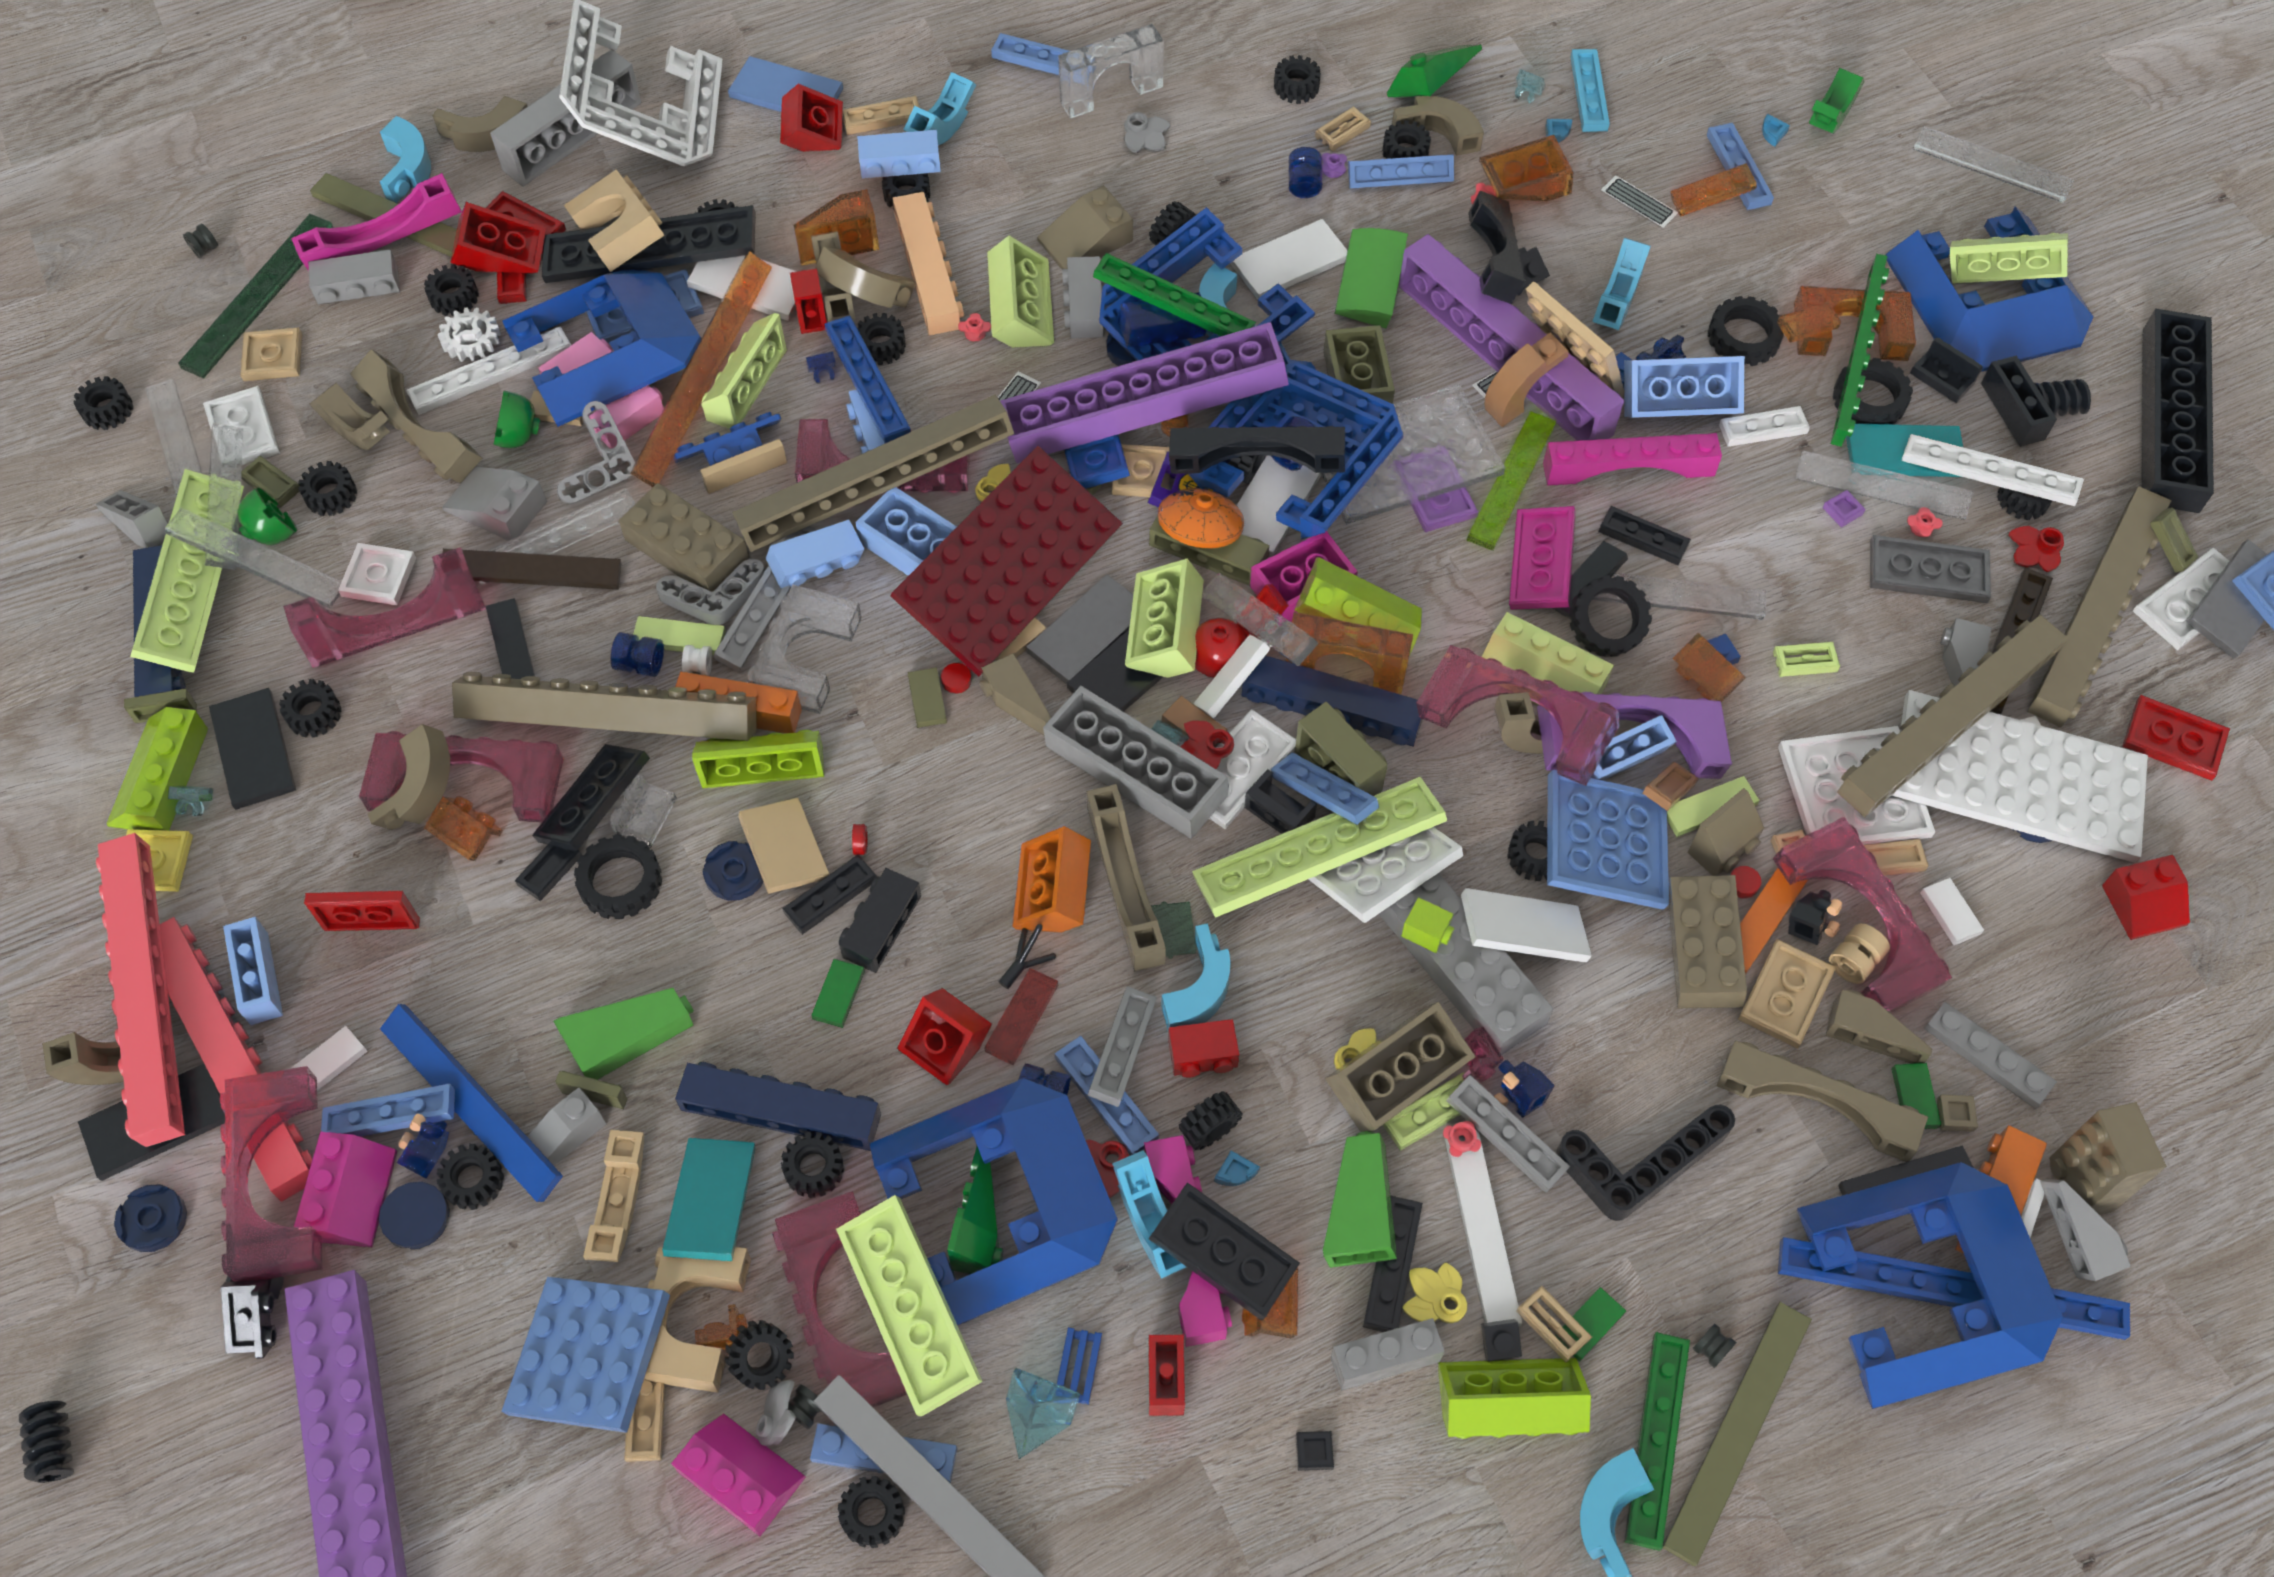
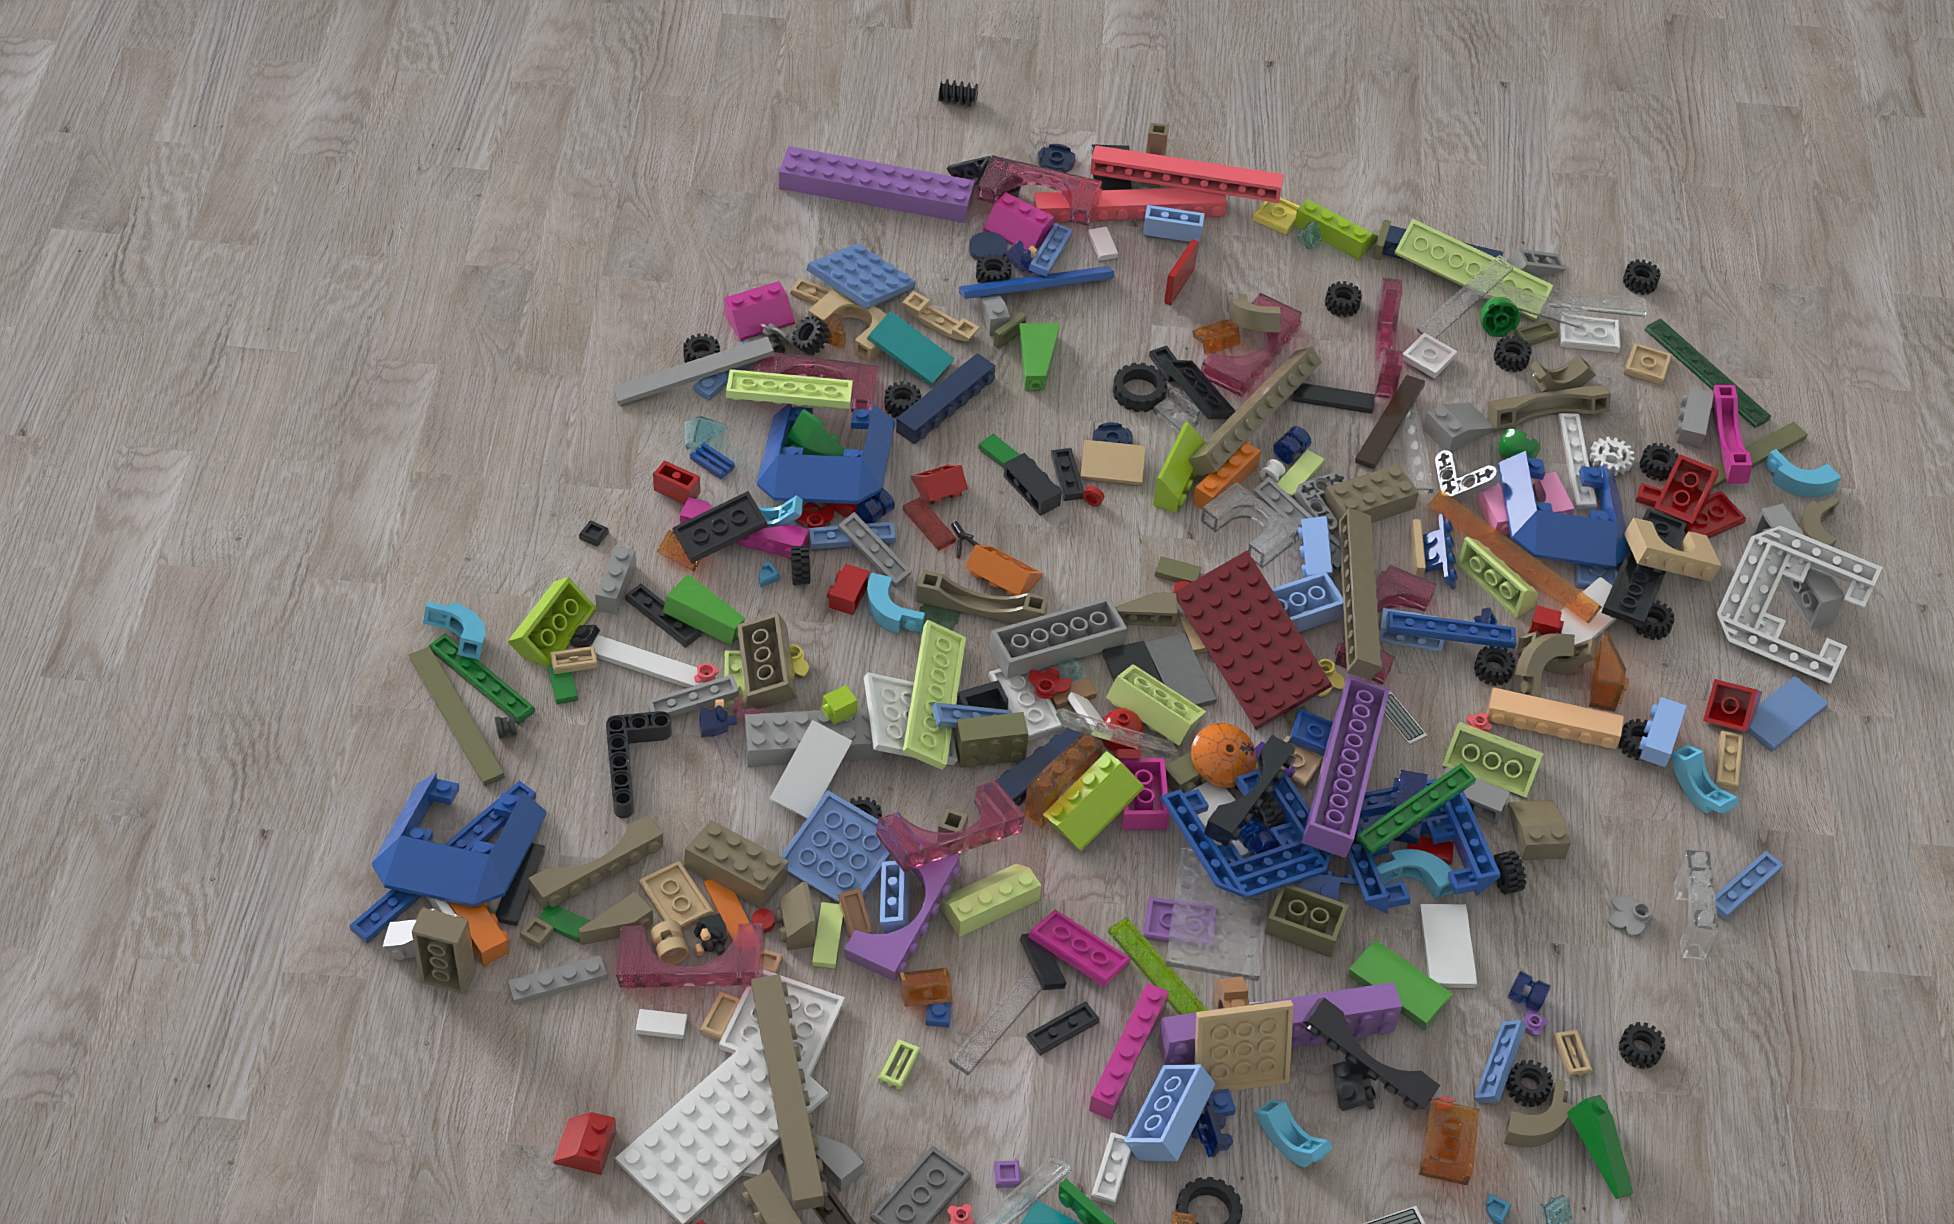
camera: 115 degrees right, 10 degrees down
pearl dark grey wheel [183,223,218,258] -> none
black tile [209,688,296,810] -> none
light yellow plate [1402,1263,1467,1323] -> none
black tyre [1569,575,1652,657] -> none

